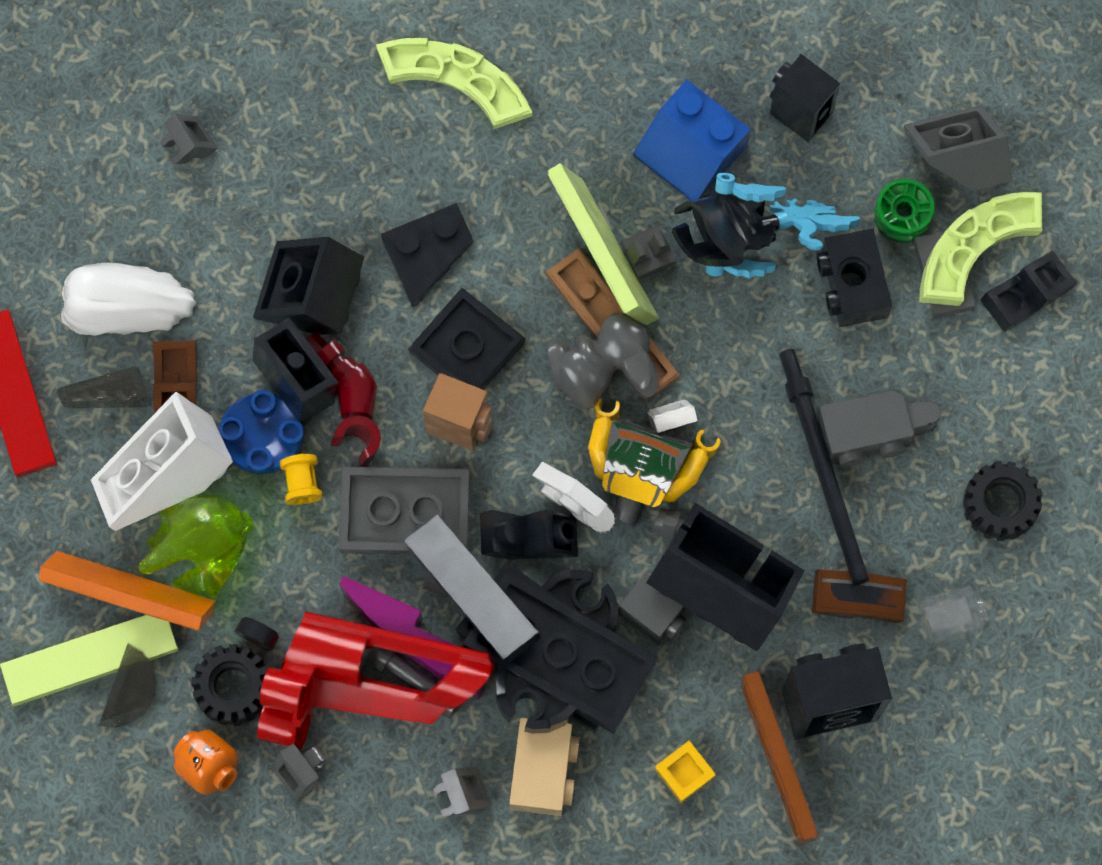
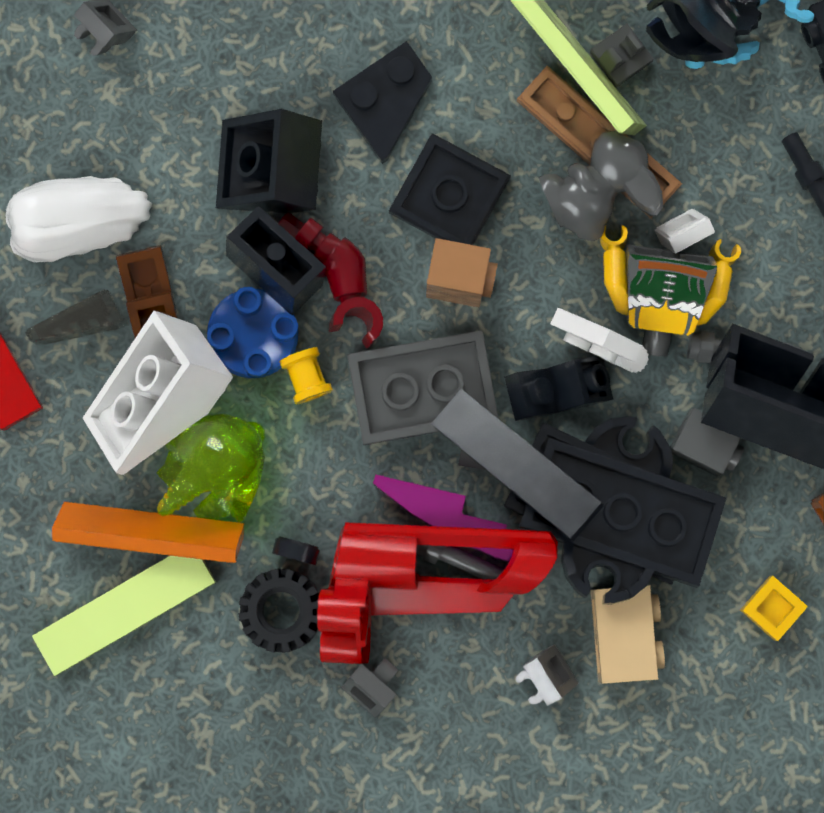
camera: 10 degrees left, 10 degrees up
clear smoke tile [99,643,157,728] -> none
orange head [173,729,239,795] -> none

